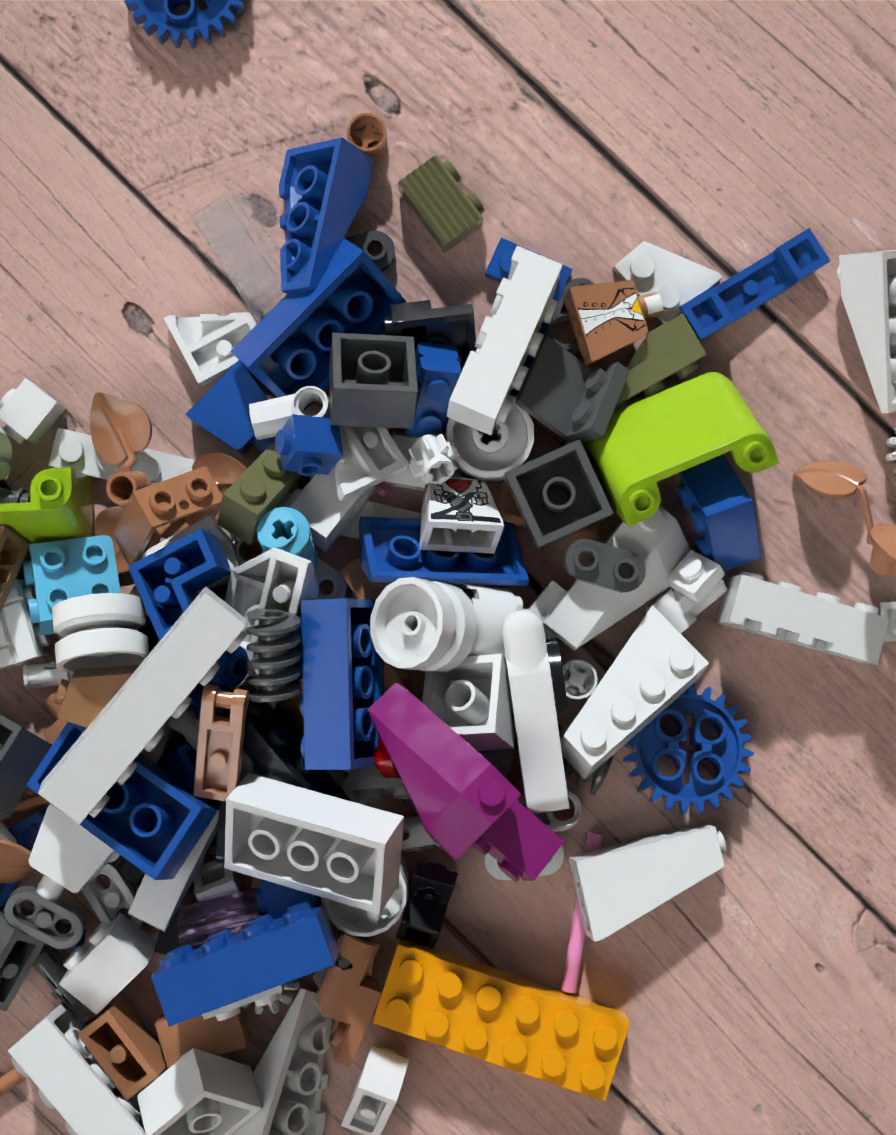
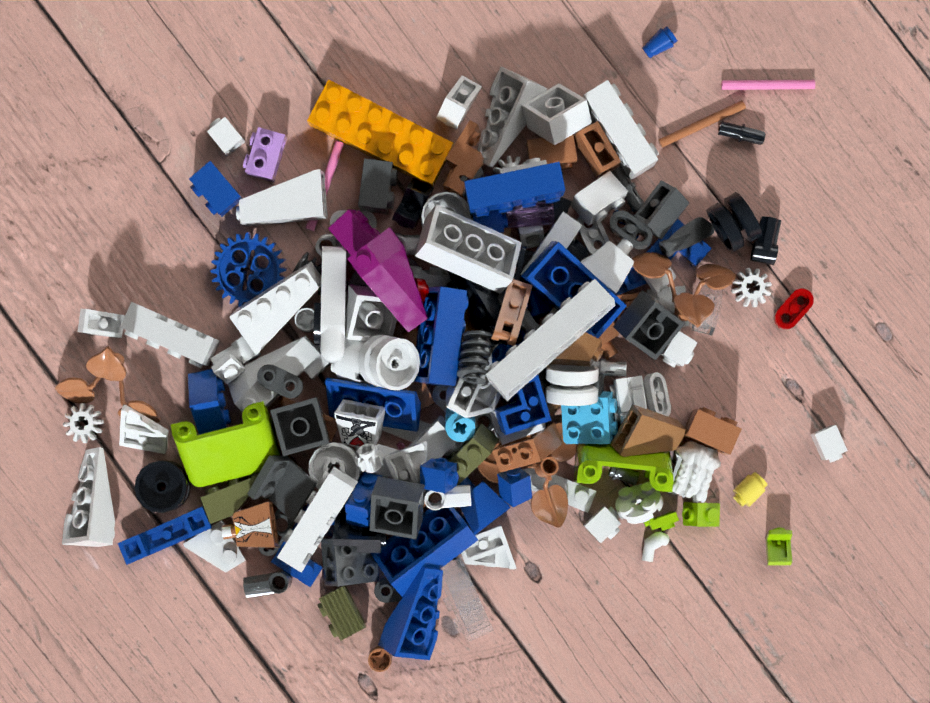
camera: 165 degrees left, 0 degrees up
none -> white wing [119,405,169,454]
none -> black wheel [134,460,191,513]
none -> blue brick [189,161,243,217]
none -> white brick [207,117,245,156]
none -> lavender brick [243,127,287,182]
none -> dark grey piece [243,570,292,598]
none -> dark grey bracket [321,538,379,587]
none -> dark grey brick [358,158,398,215]
none -> blue brick [497,467,532,507]

